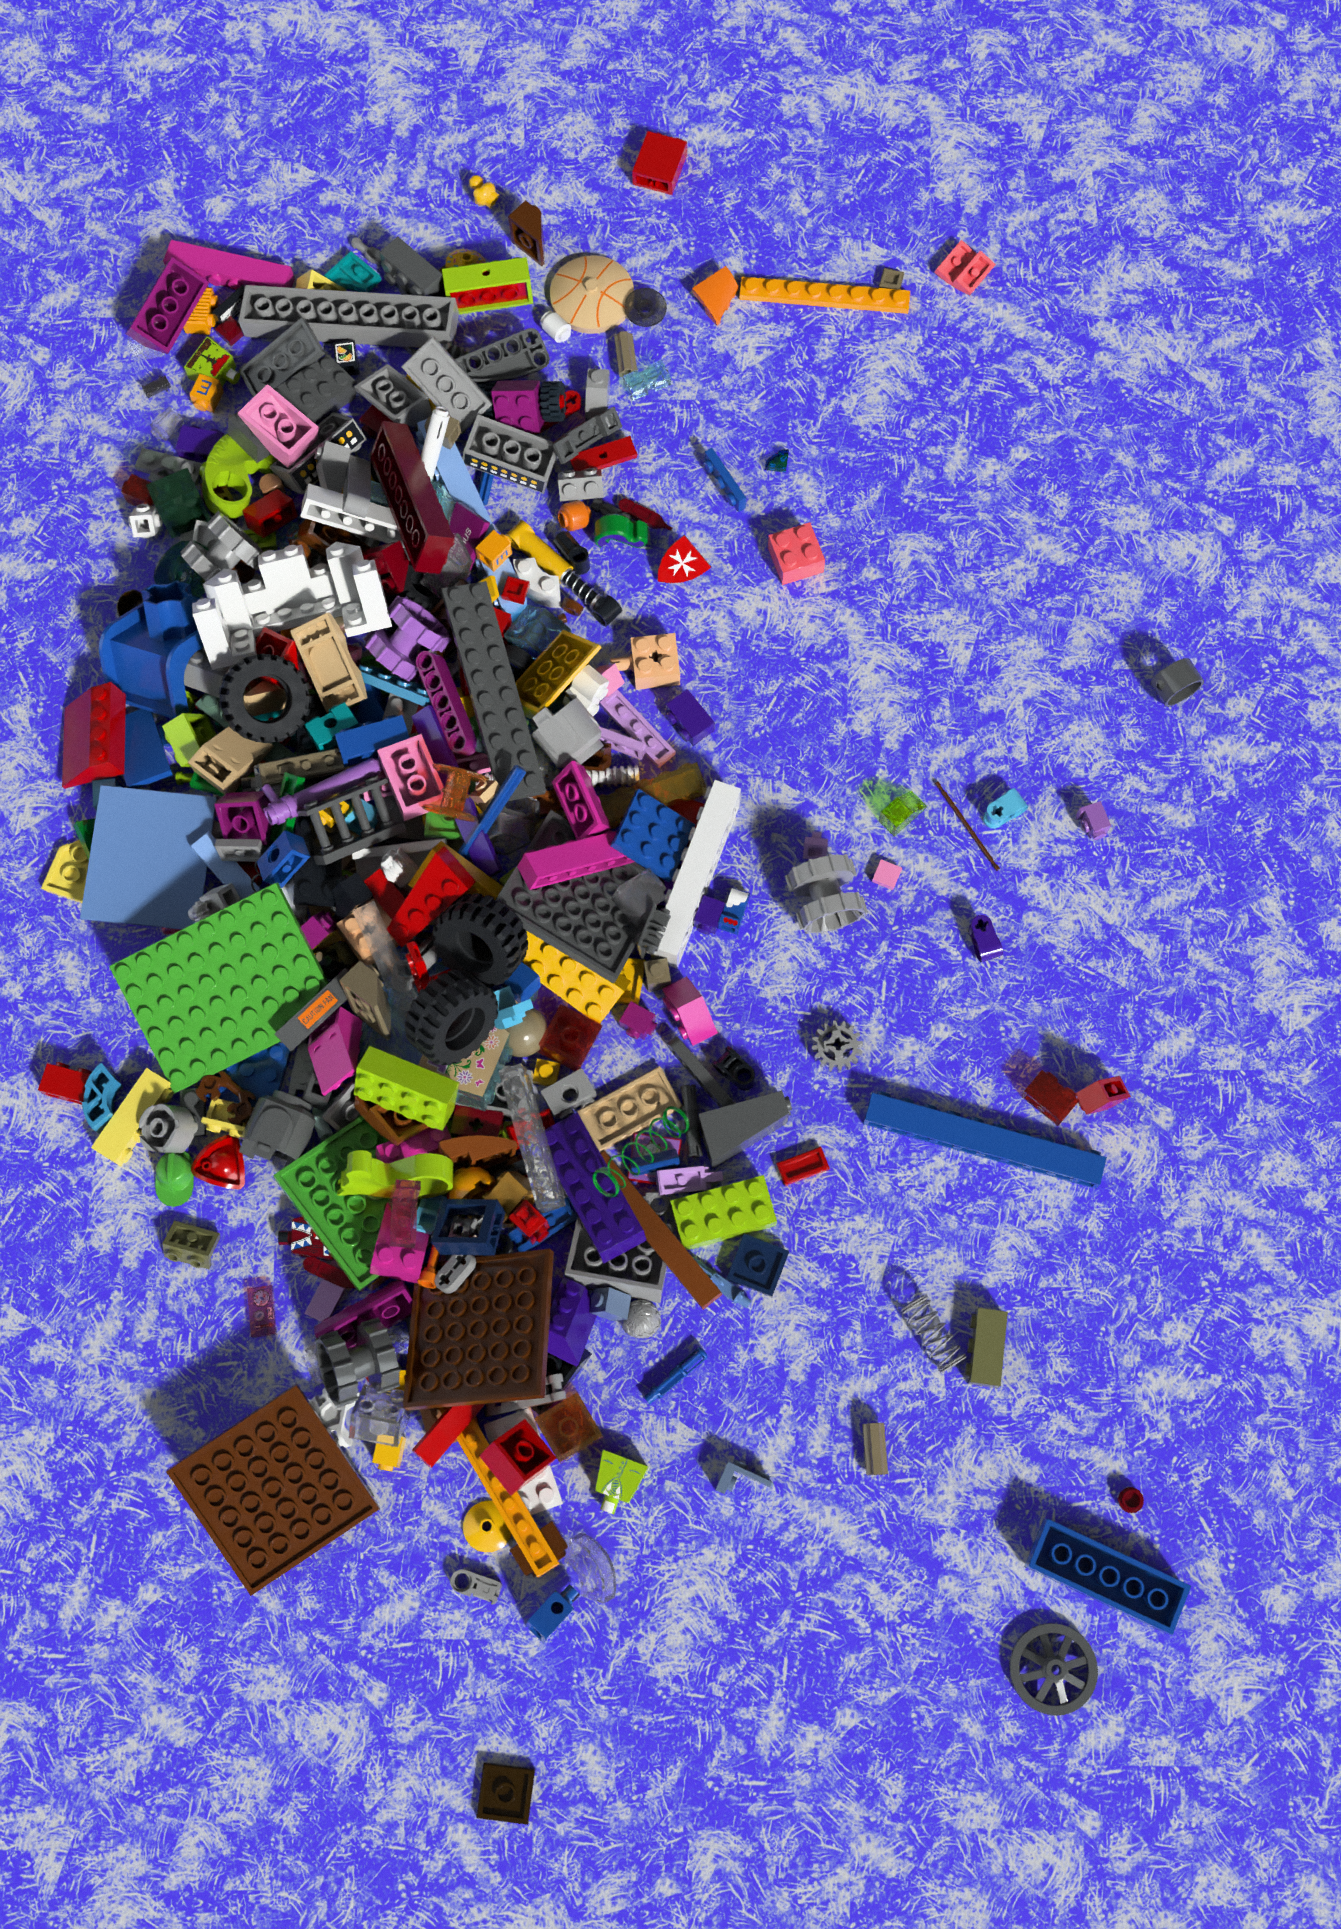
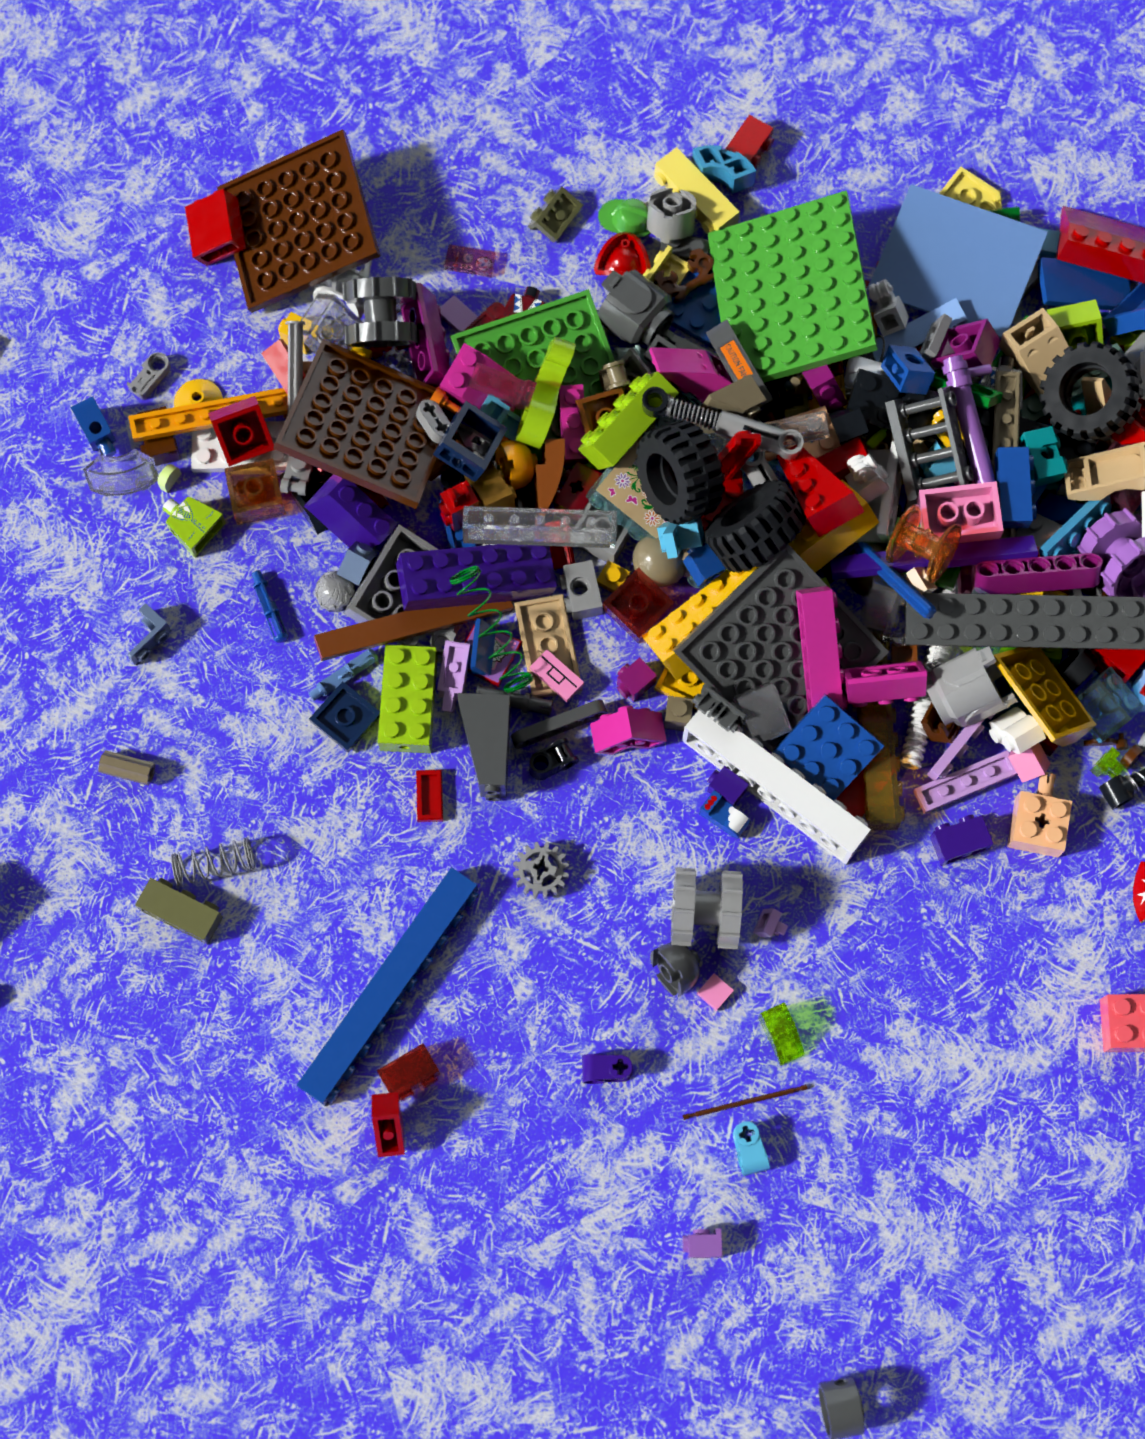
camera: 105 degrees right, 0 degrees up
none -> yellowish green tile [158,464,181,493]
none -> red brick [185,189,246,266]
none -> light grey axle [285,321,306,413]
none -> bright pink tile [530,650,584,702]
none -> dark tan piece [599,360,631,392]
none -> piece [642,387,804,460]
none -> dark grey cylinder [650,942,700,997]
none -> clear neon green tile [1090,747,1124,778]

